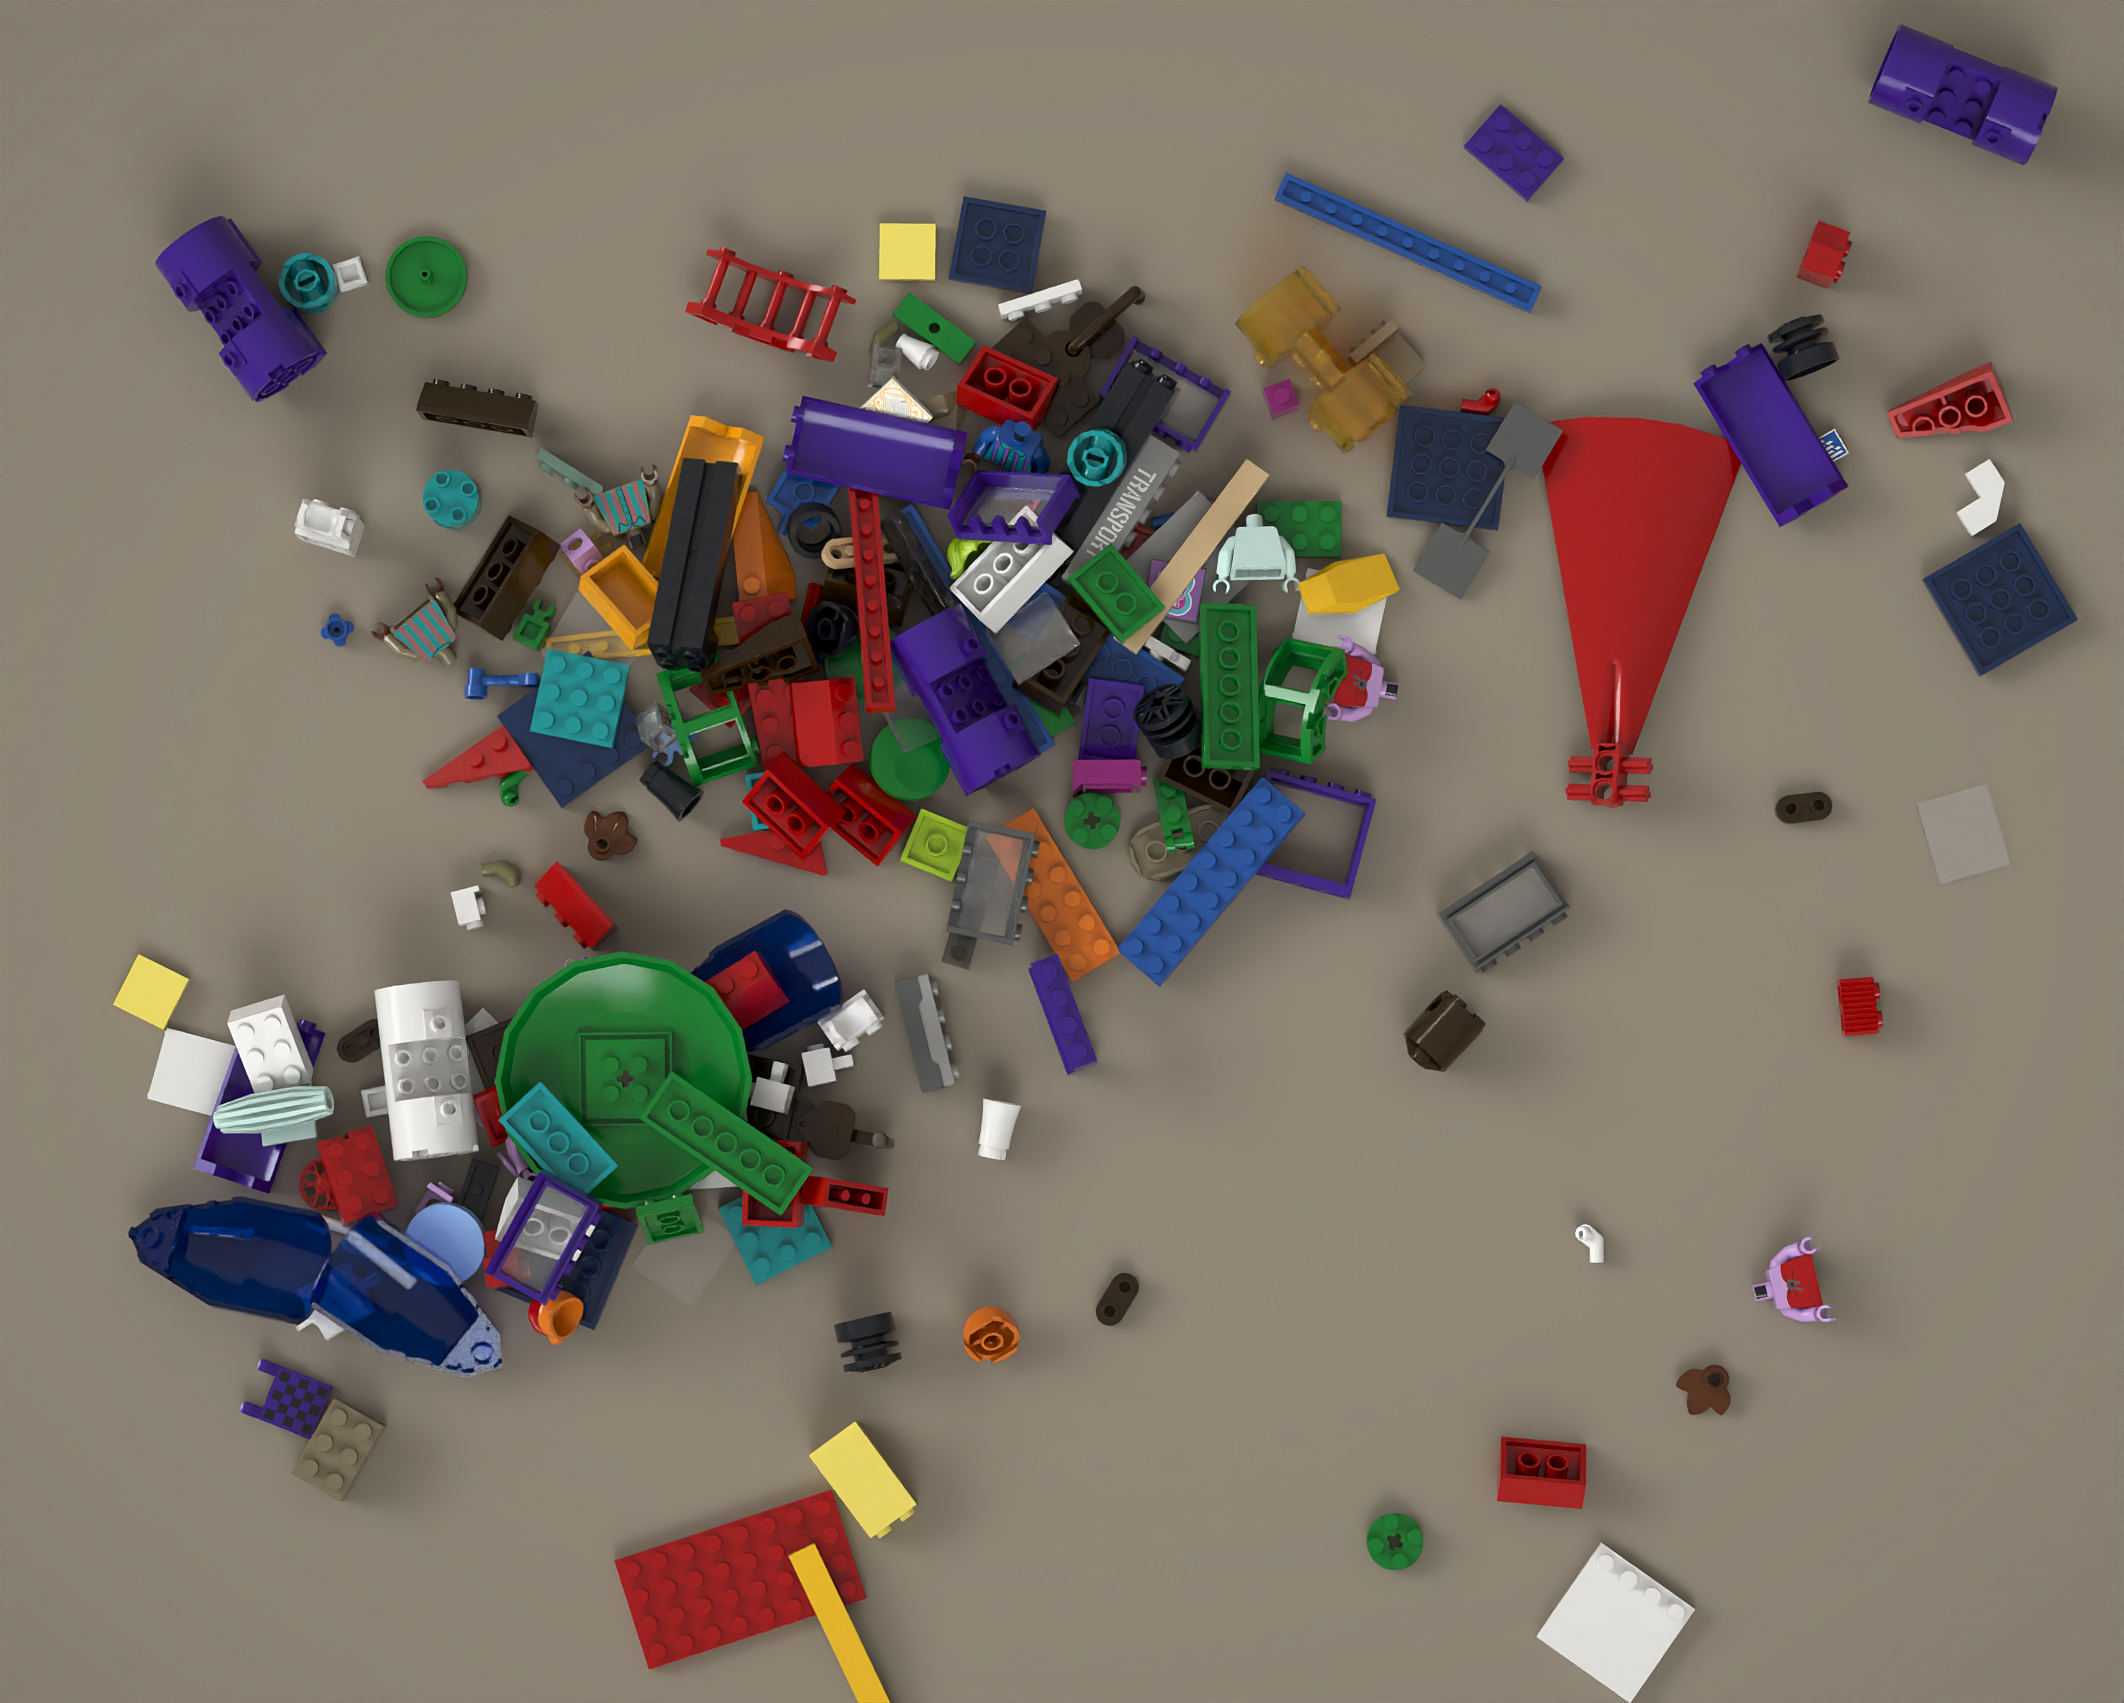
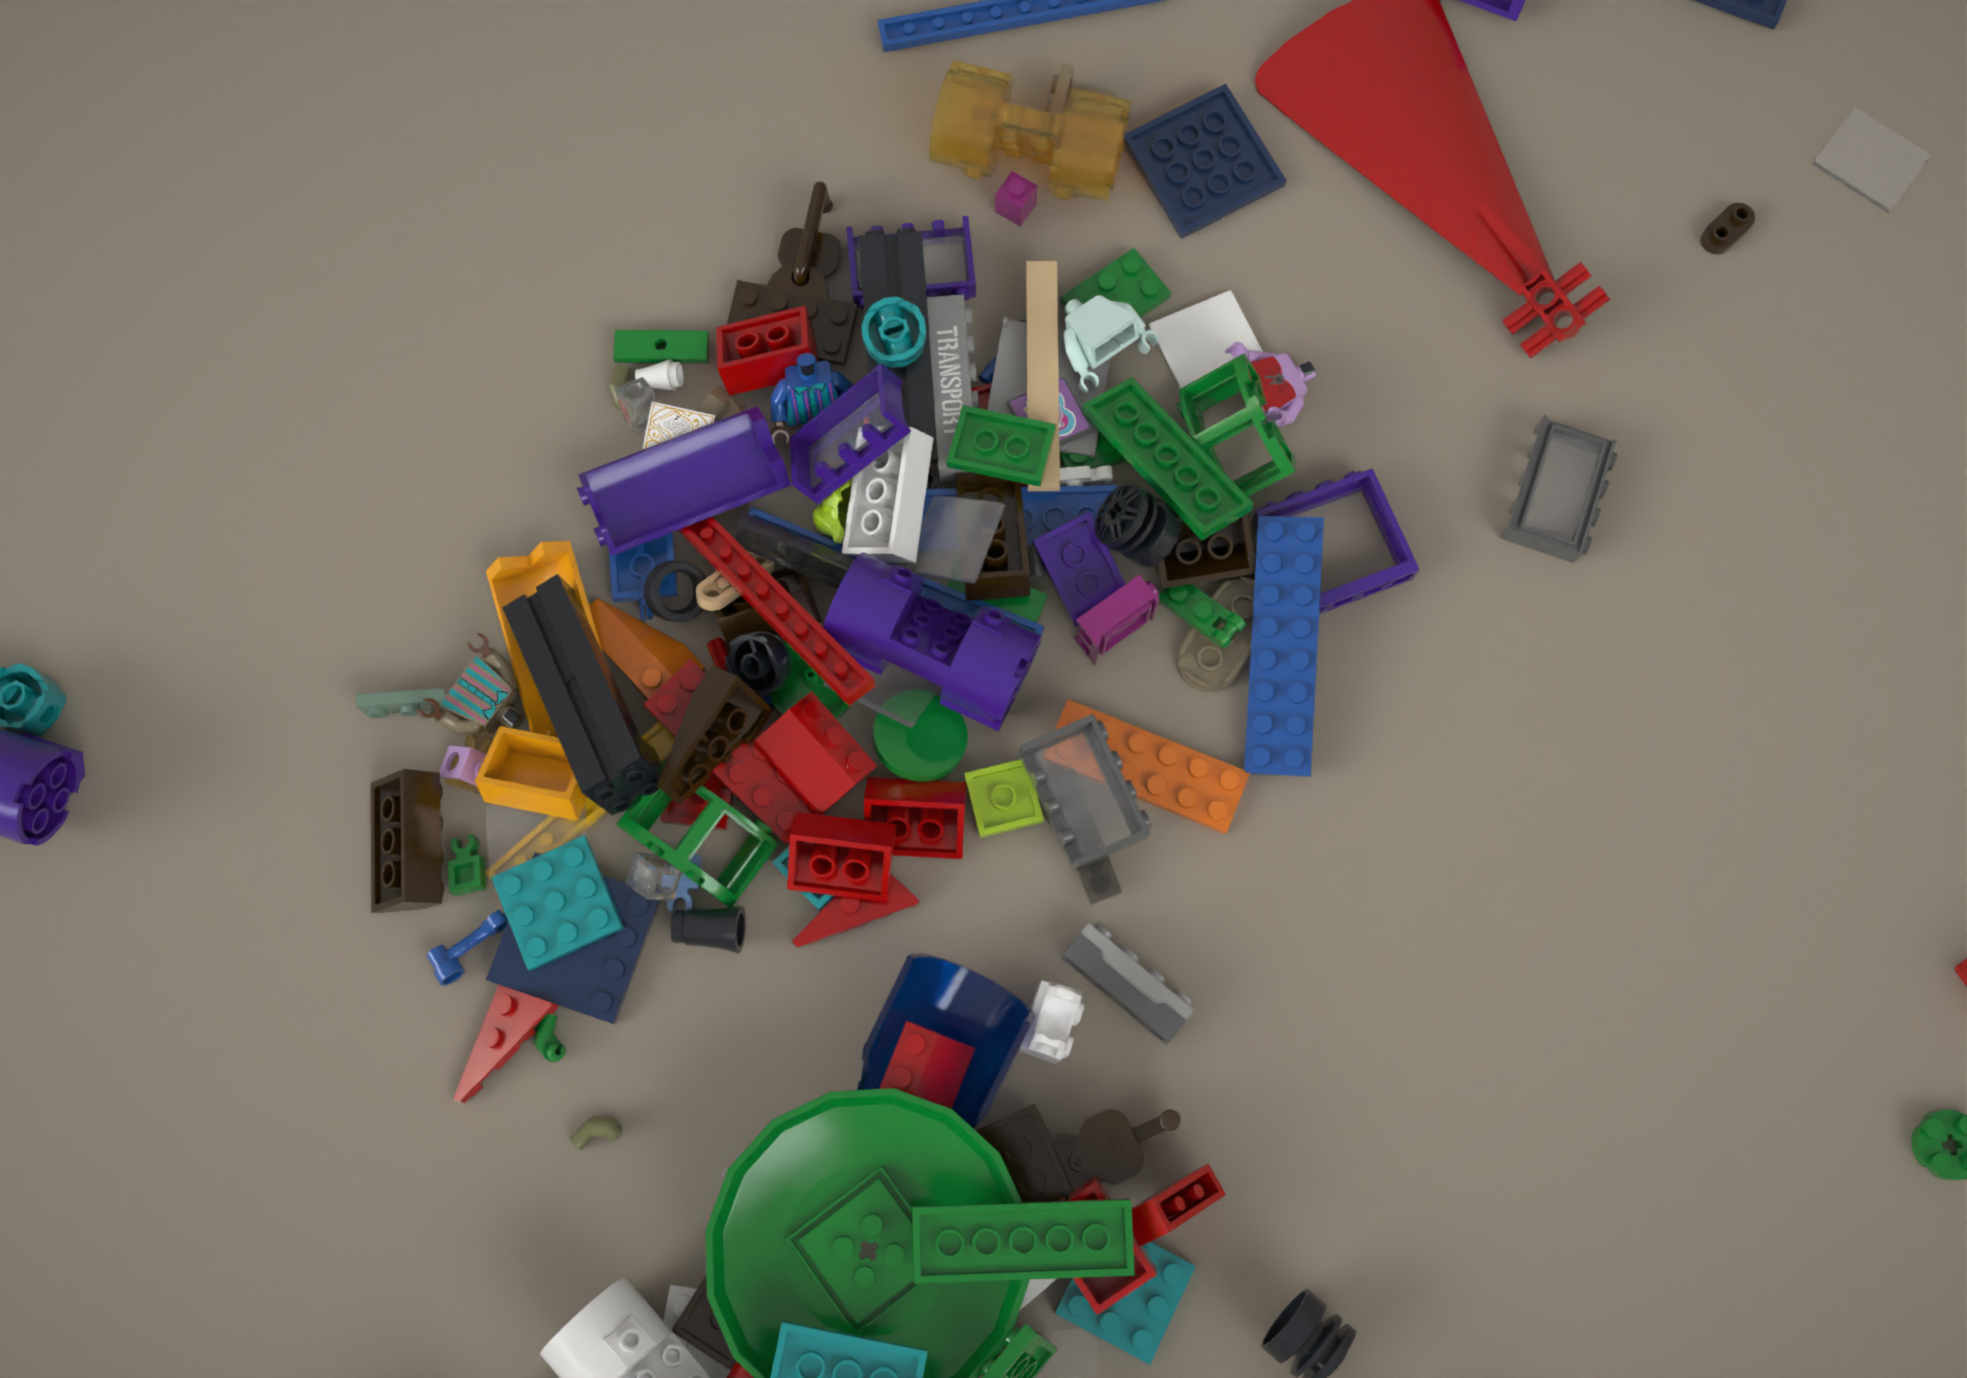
camera: 40 degrees left, 10 degrees down
white brick [294,499,365,557] -> none
blue plate [321,614,354,647] -> none
white tile [332,256,368,293] -> none
dark tan torso [371,578,458,666] -> none
green piece [385,236,468,318] -> none
dark brown slope [416,379,538,438] -> none
teal brick [422,470,482,530] -> none
white brick [451,885,487,930] -> none
red slope [534,861,618,950] -> none
reddish brown plate [584,811,637,861] -> none
red fence [685,247,856,363] -> none
white brick [749,1061,795,1115] -> none
white brick [802,1043,854,1087] -> none
light yellow tile [879,223,936,281] -> none
dark blue plate [949,196,1046,294] -> none
orange cylinder [963,1306,1020,1363] -> none
white plant [978,1098,1022,1160] -> none
white plate [998,279,1082,321] -> none
dark purple window [1028,954,1097,1075] -> none
green plate [1064,793,1120,850] -> none
dark brown plate [1096,1273,1139,1326] -> none
yellow piece [1297,553,1400,615] -> none
dark brown cylinder [1403,990,1486,1072] -> none
dark grey hinge [1413,402,1563,600] -> none
red arm [1460,388,1501,415] -> none
white arm [1575,1224,1604,1263] -> none
red brick [1837,977,1883,1037] -> none

